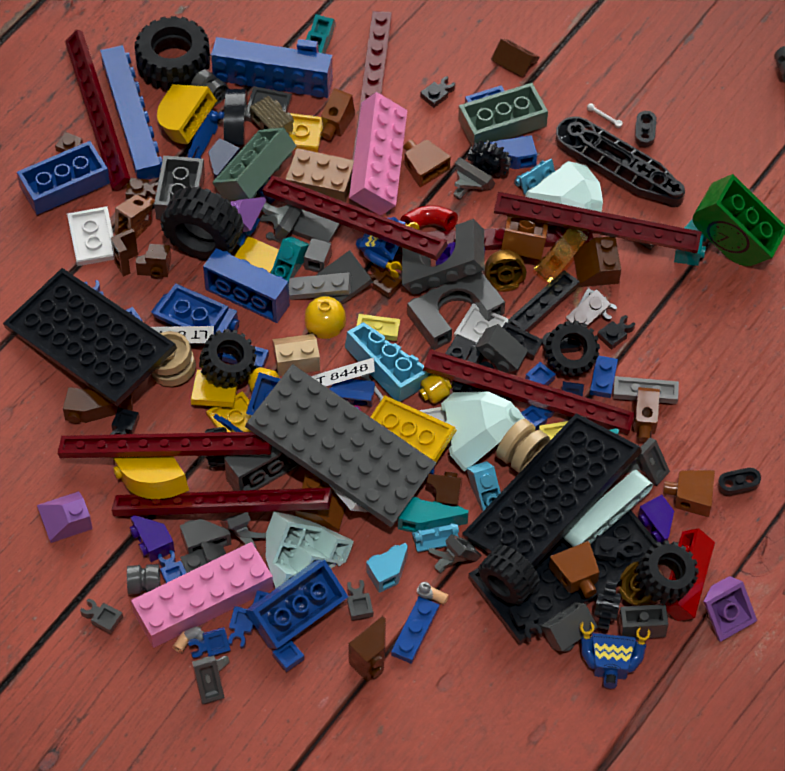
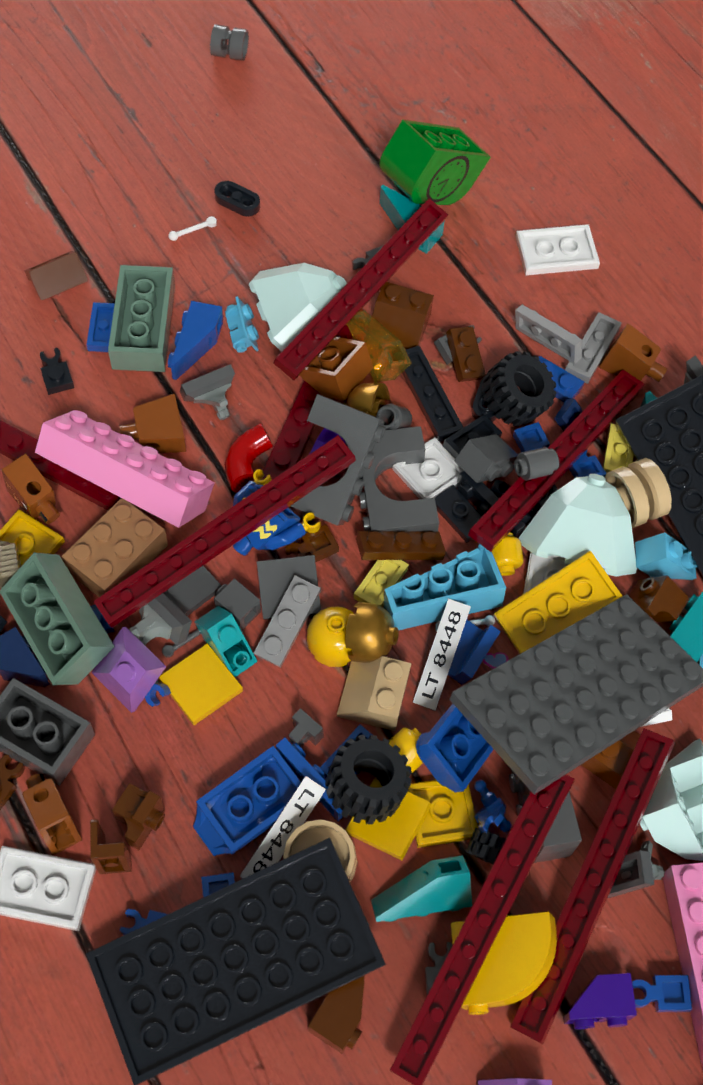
camera: 70 degrees left, 5 degrees up
black plate [110,407,139,435] -> none
dark grey wheel [127,564,161,595] -> none
black tyre [160,186,244,260] -> none
dark grey slope [180,519,232,554] -> none
dark grey slope [180,542,226,573] -> none
blue brick [203,248,290,323] -> none
black gear [468,140,512,178] -> none
black beam [556,117,685,208] -> none
black plate [597,315,635,350] -> none
none -> dark grey tile [288,708,324,747]
none -> pearl gold cylinder [345,602,399,663]
none -> reddish brown plate [356,531,446,560]
none -> teal slope [371,855,472,922]
none -> dark grey brick [377,404,412,430]
none -> dark grey brick [514,447,559,480]
none -> white tile [515,224,600,275]
none -> light grey plate [515,304,582,364]

